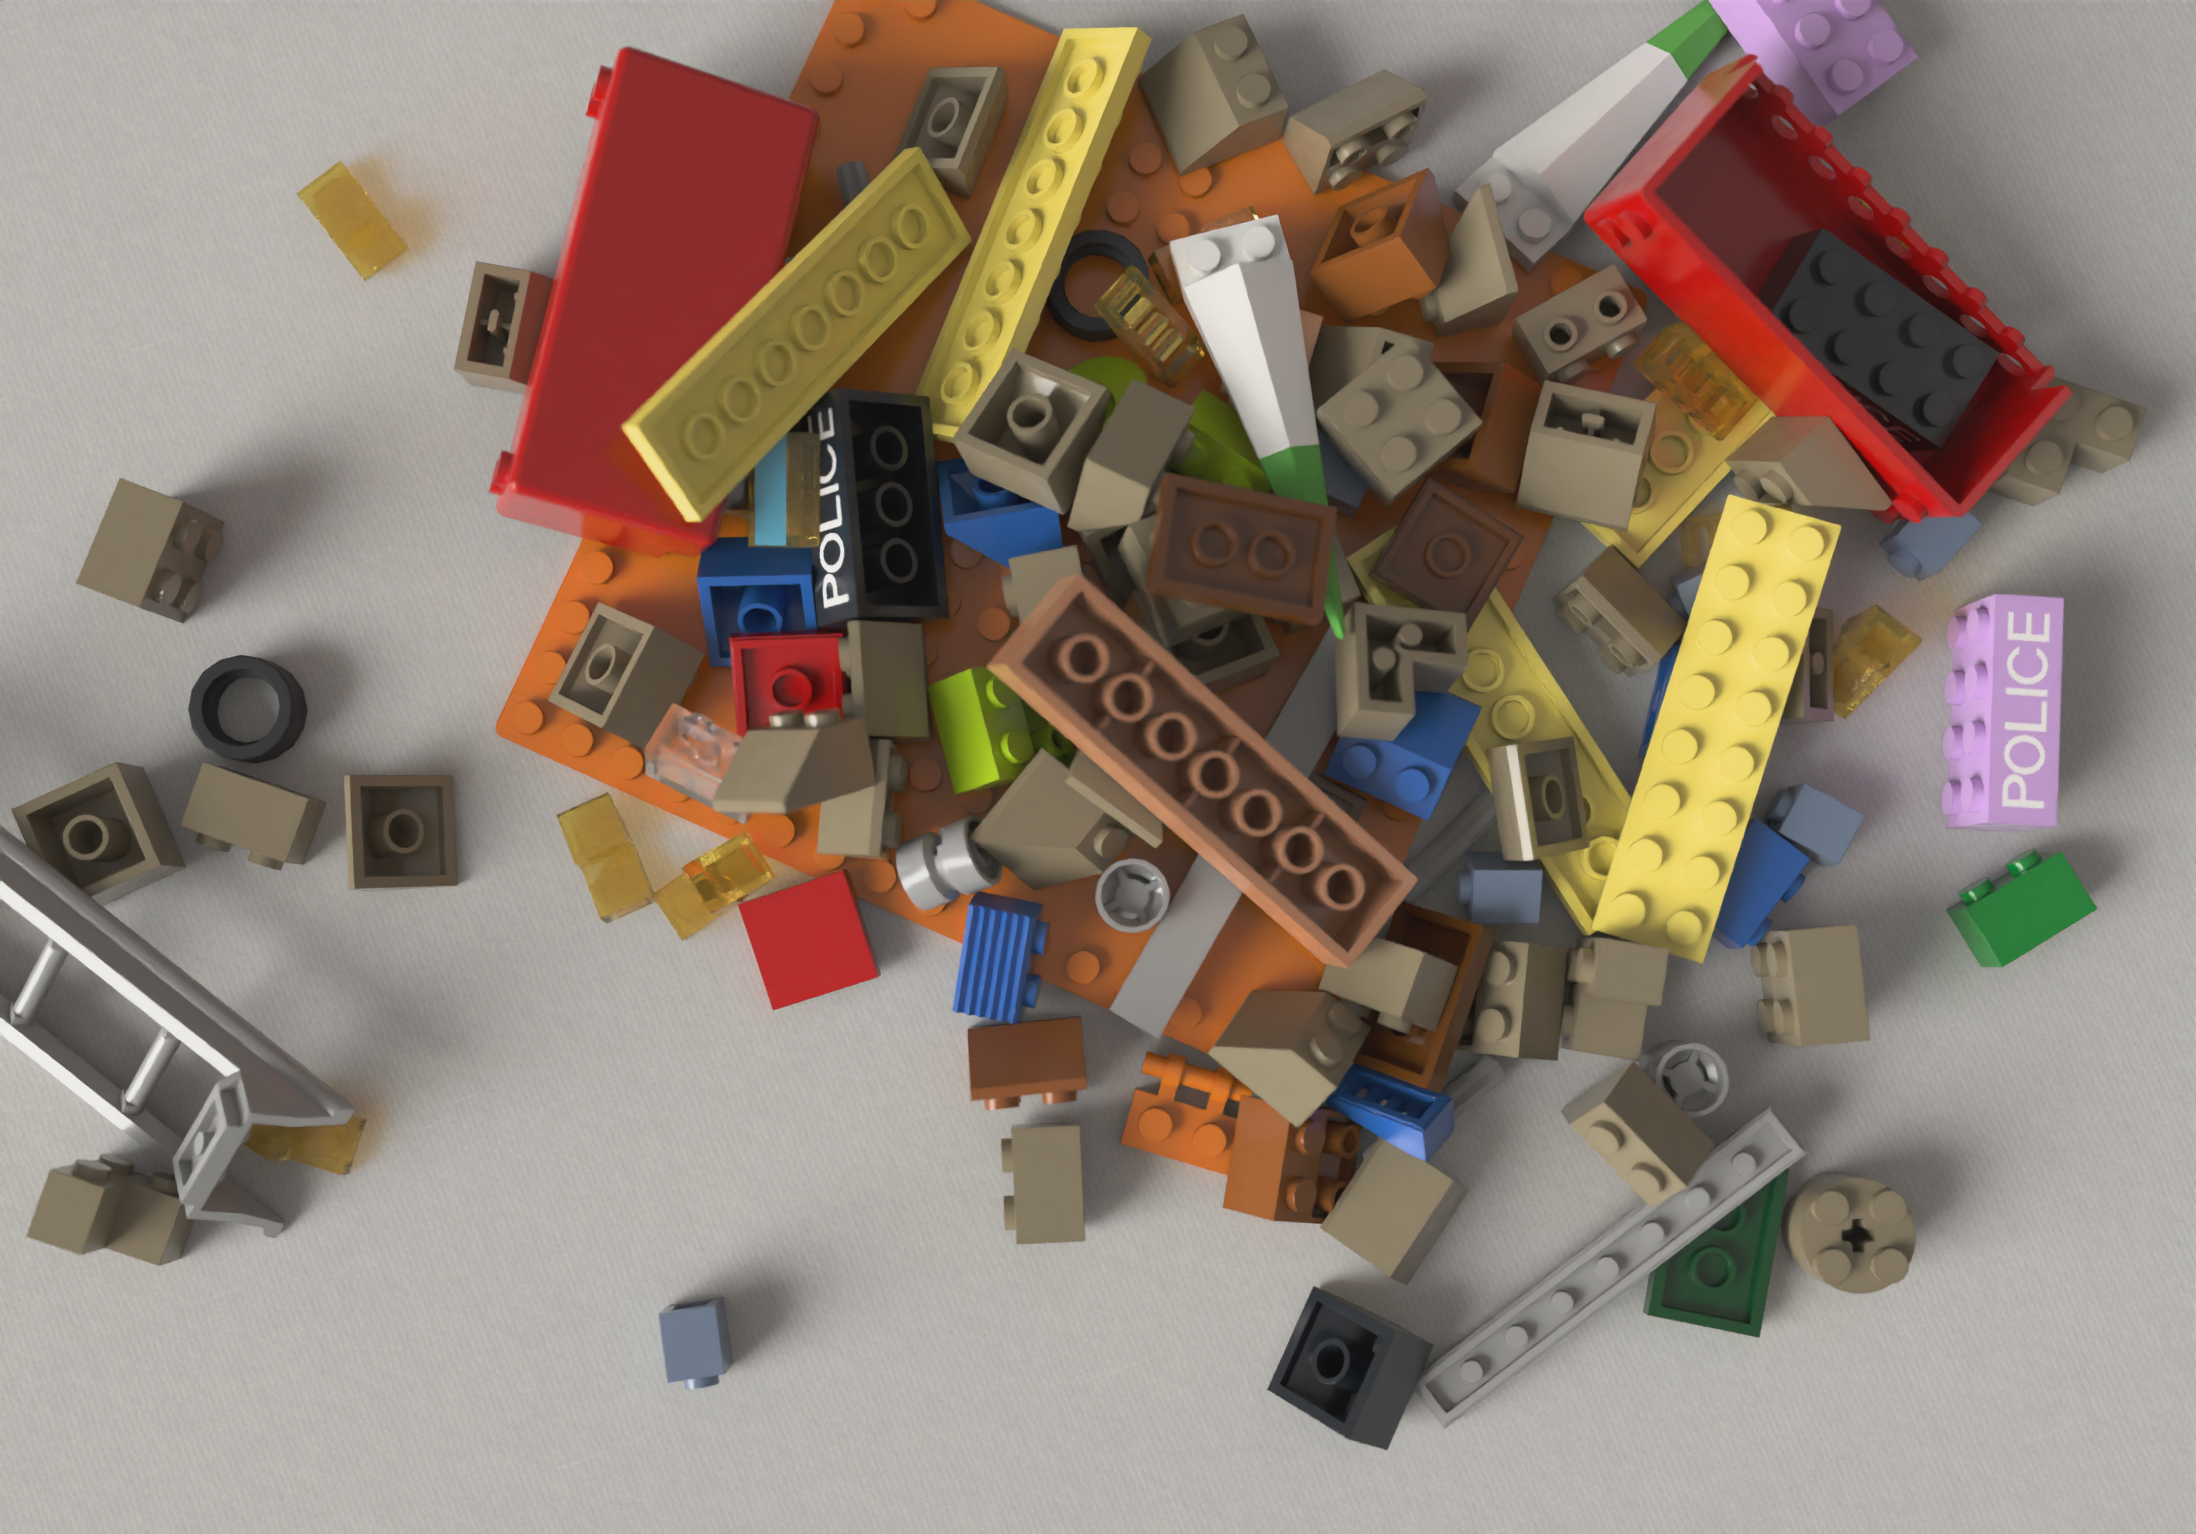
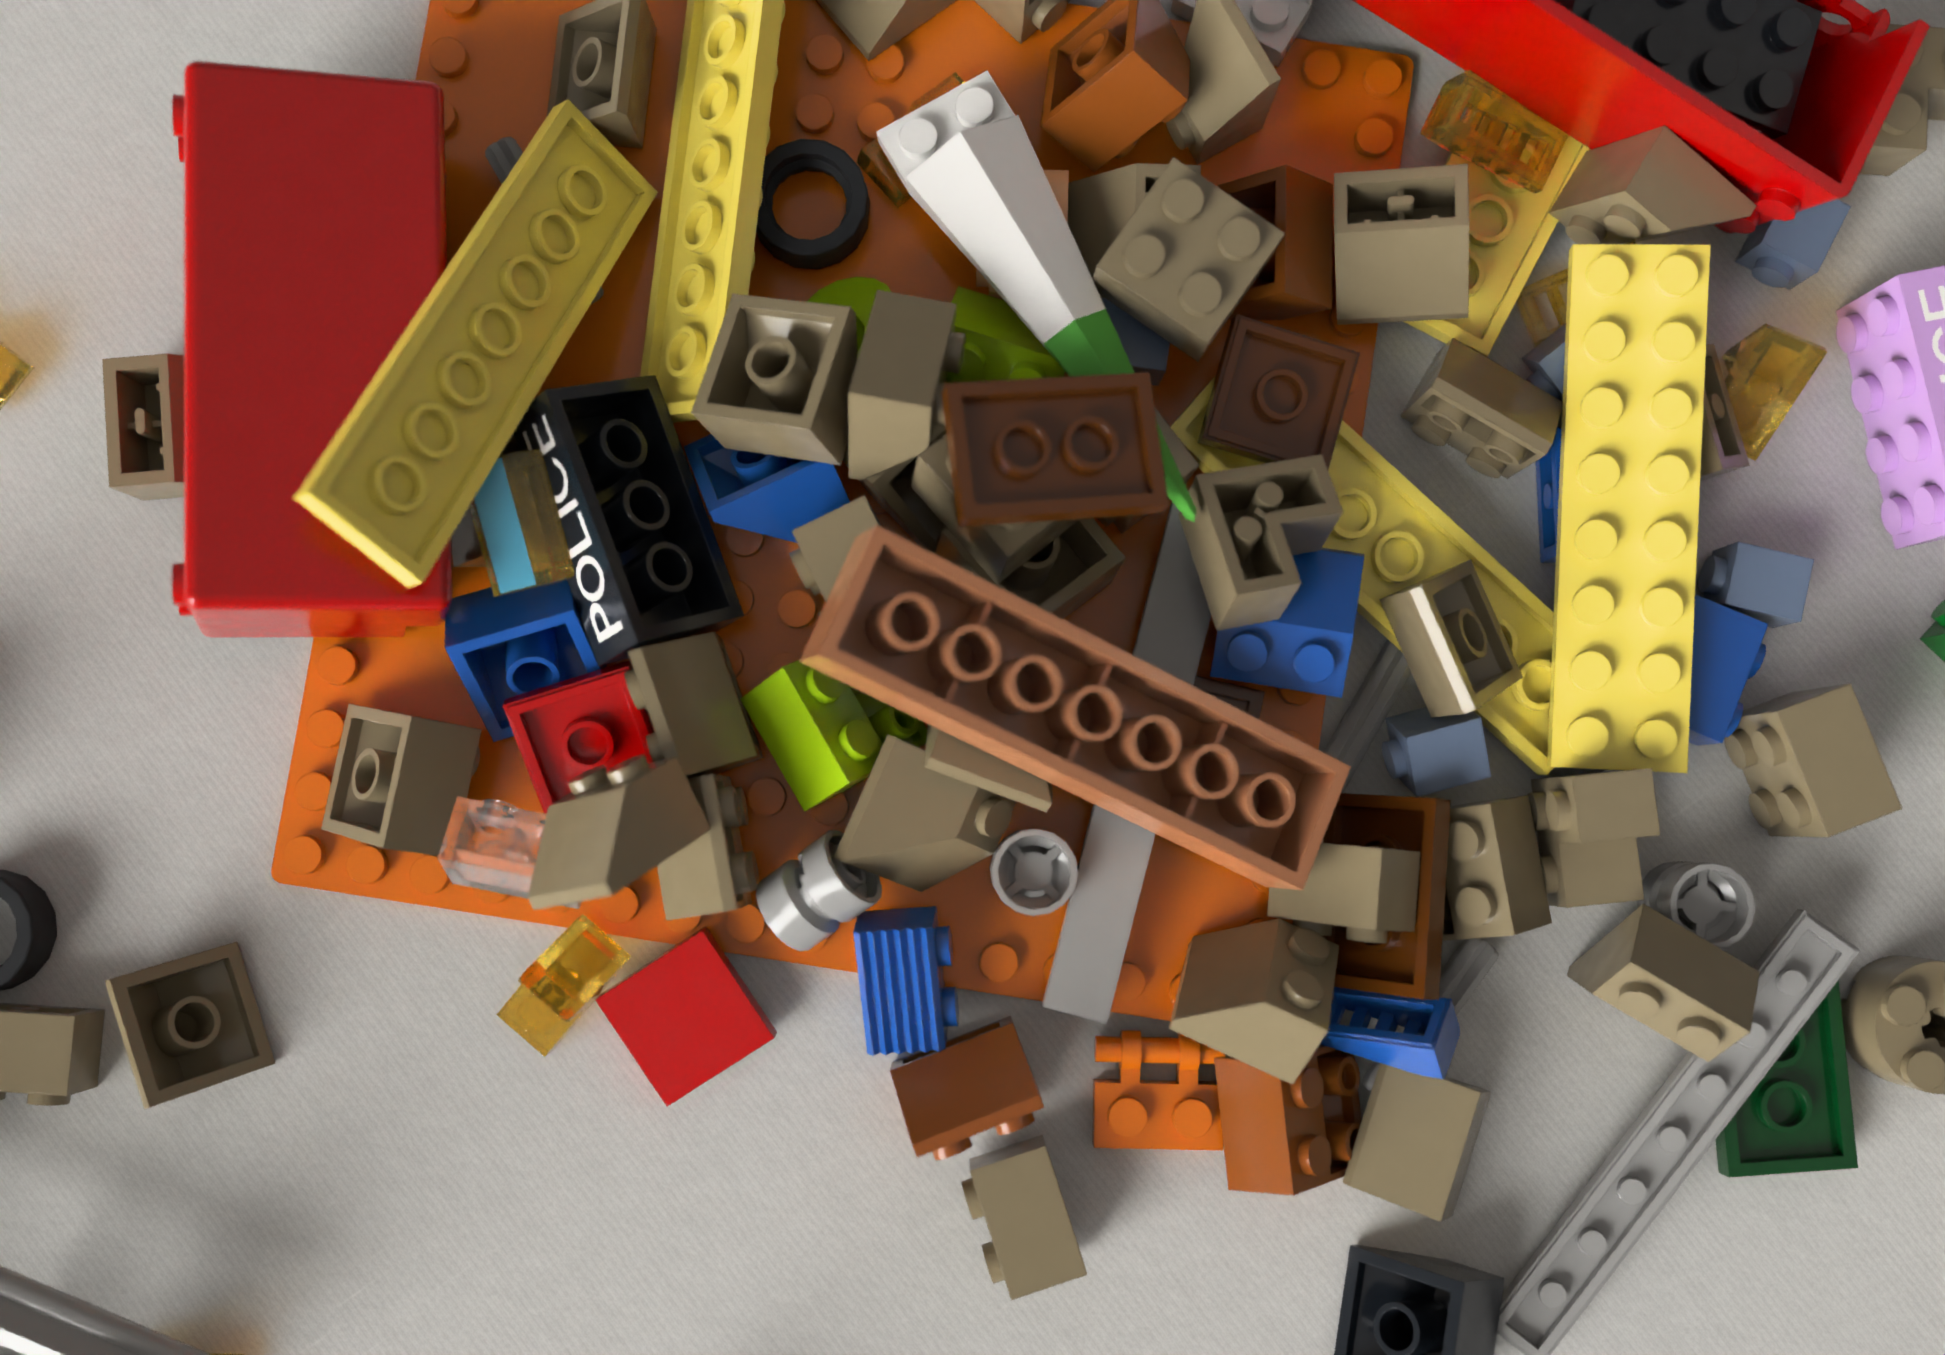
camera: 20 degrees left, 0 degrees up
clear yellow slope [557,792,657,924] -> none
clear yellow slope [1094,265,1208,388] -> none
dark tan brick [1512,264,1648,386] -> none

